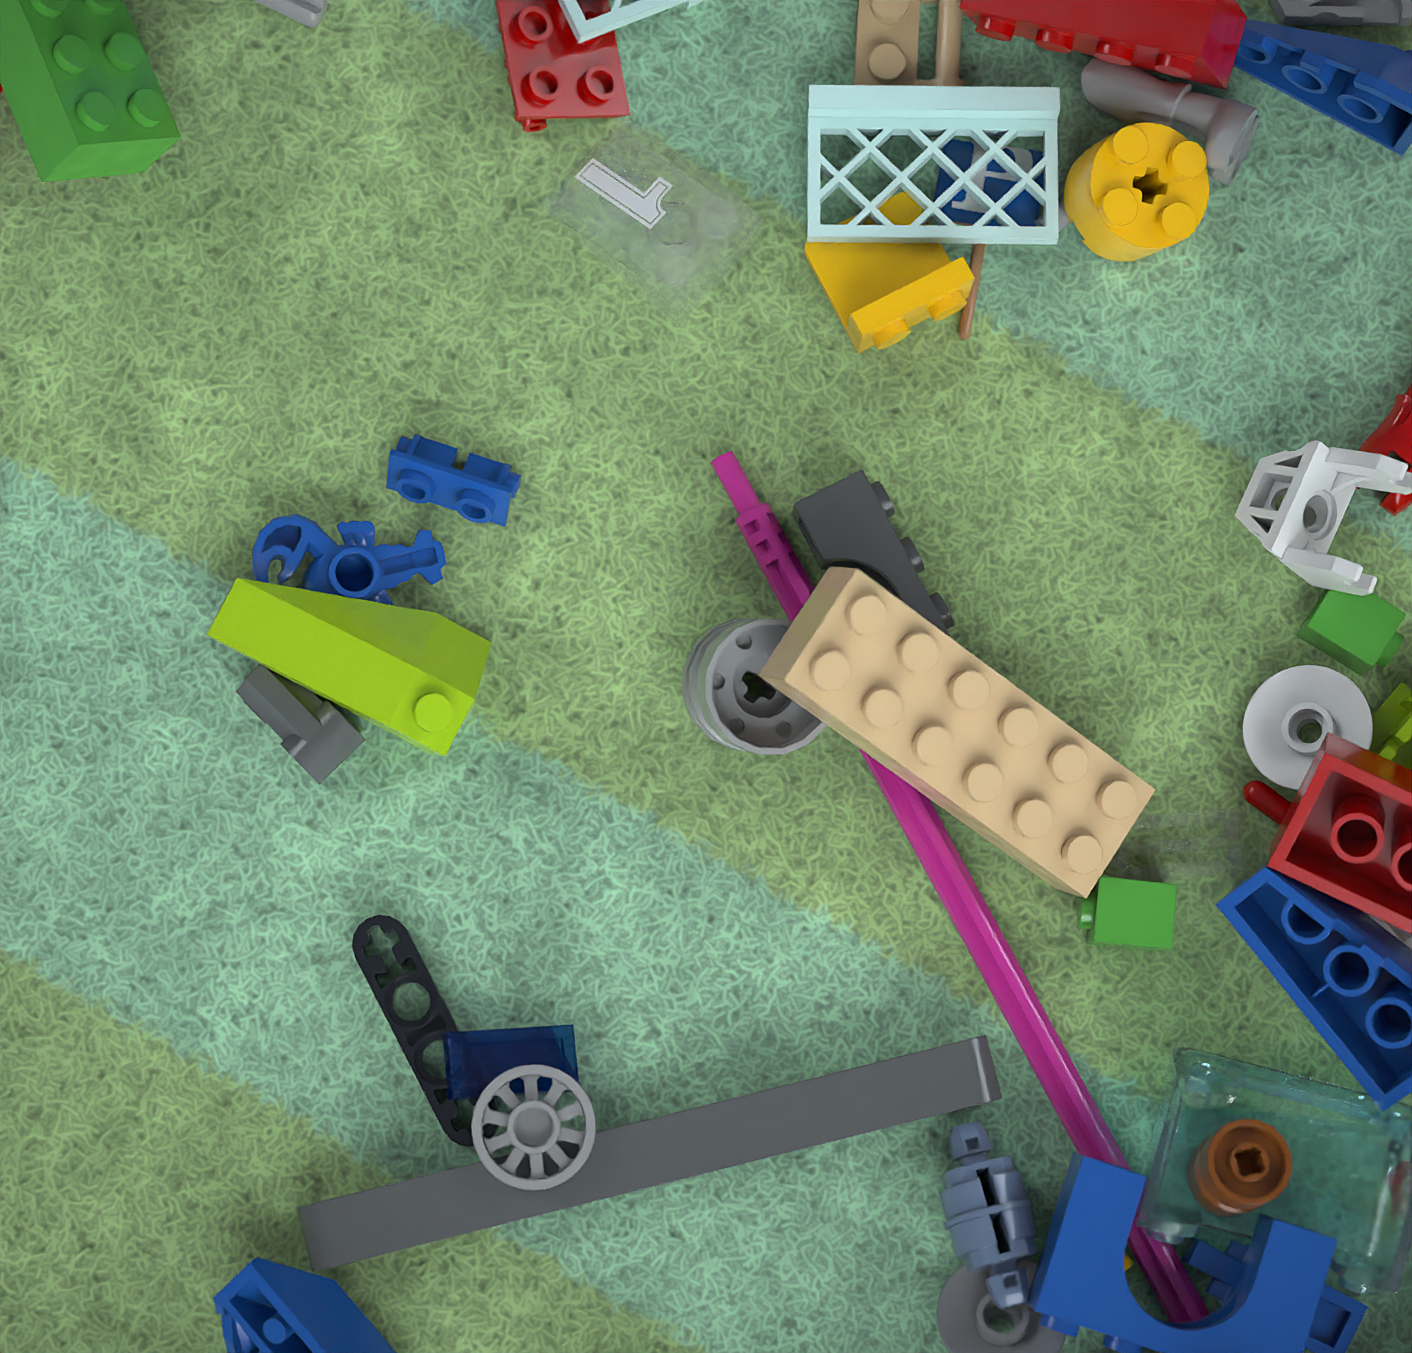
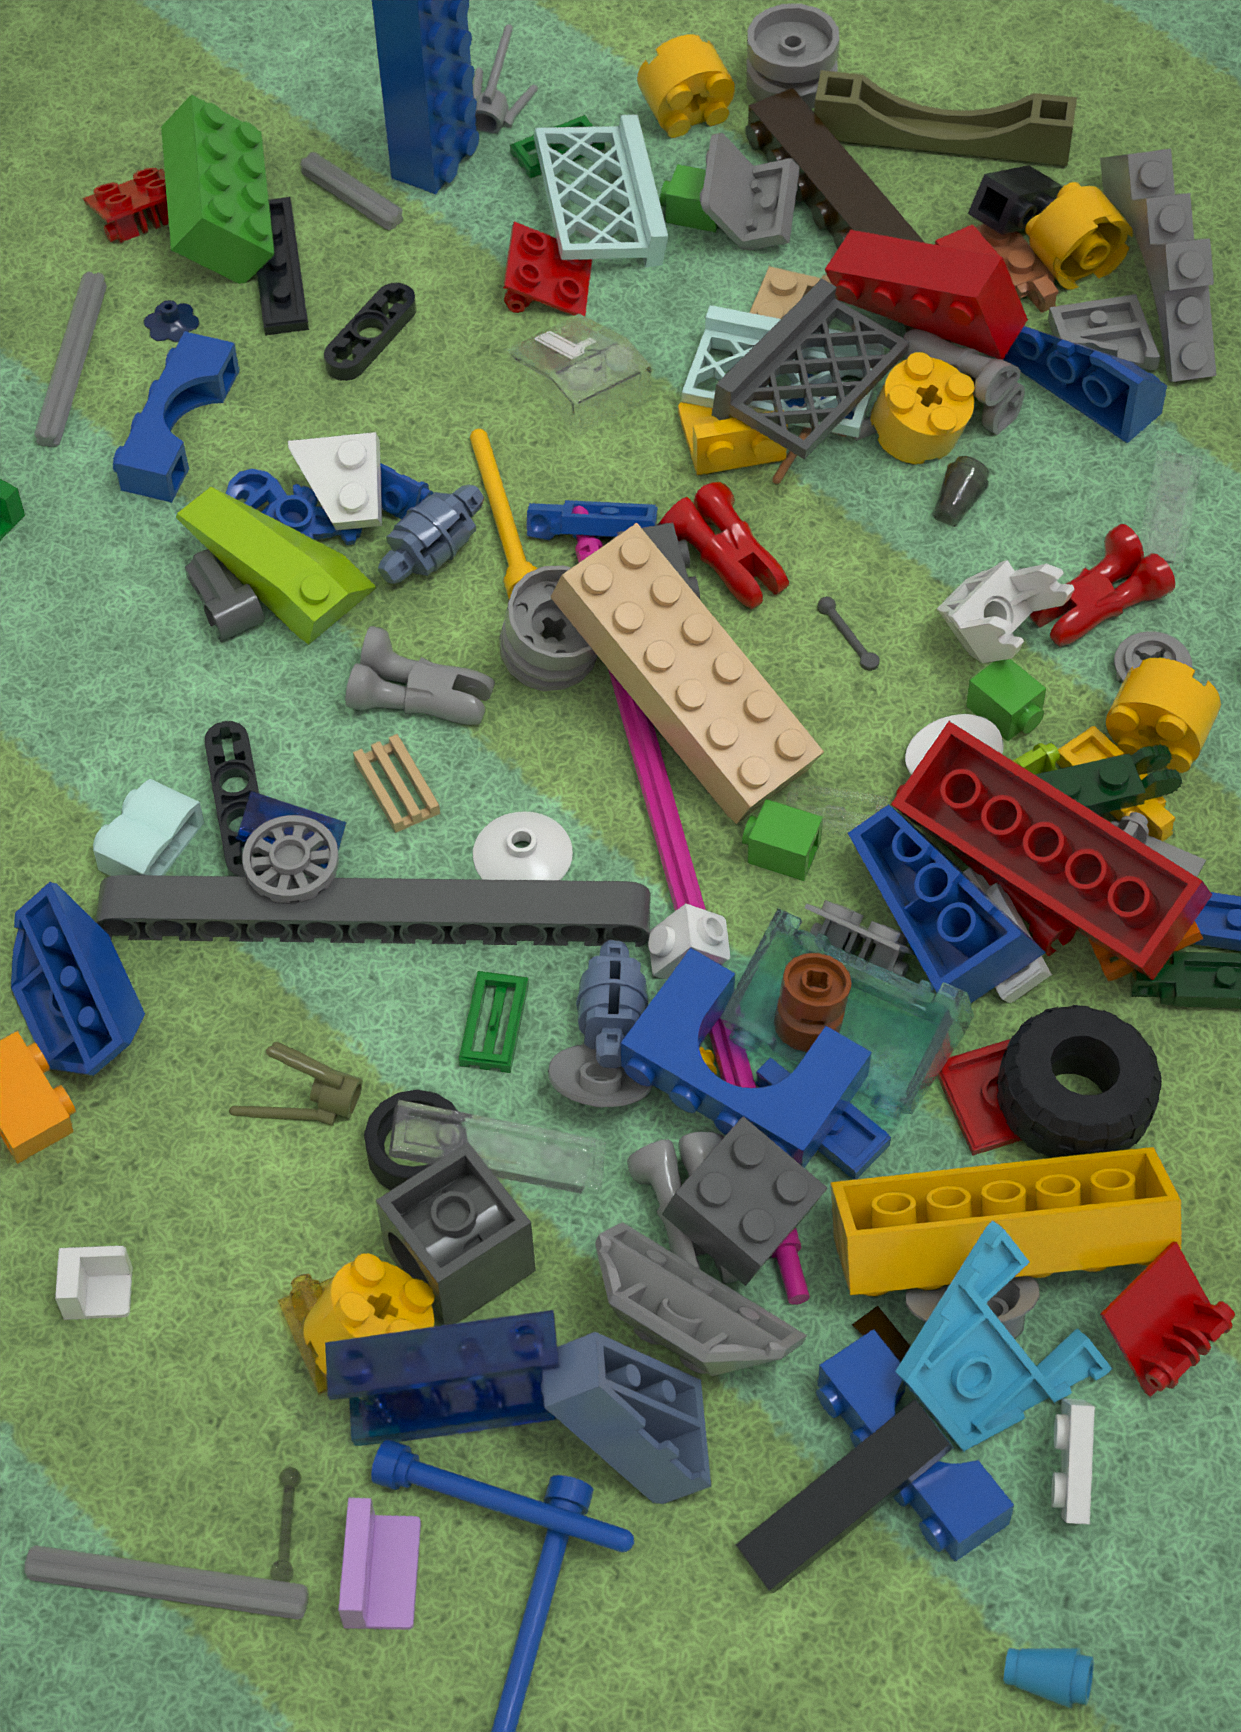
camera: 20 degrees right, 25 degrees down
none -> light aqua brick [93,779,204,876]
none -> blue arch [113,331,240,503]
none -> dark blue plant [144,300,200,342]
none -> black tile [257,197,309,336]
none -> white wing [288,432,382,530]
none -> black beam [324,282,416,381]
none -> light grey piece [345,626,495,725]
none -> tan tile [353,734,440,833]
none -> sand blue piece [378,484,484,584]
none -> green tile [458,971,529,1073]
none -> yellow piece [470,428,538,599]
none -> white dish [473,812,573,880]
none -> blue hinge [527,500,658,540]
none -> white bracket [648,904,731,979]
none -> red piece [658,482,789,610]
none -> dark grey fence [712,279,910,460]
none -> light grey hinge [805,900,916,983]
none -> dark grey hinge [817,596,880,671]
none -> clear smoke cone [932,456,989,527]

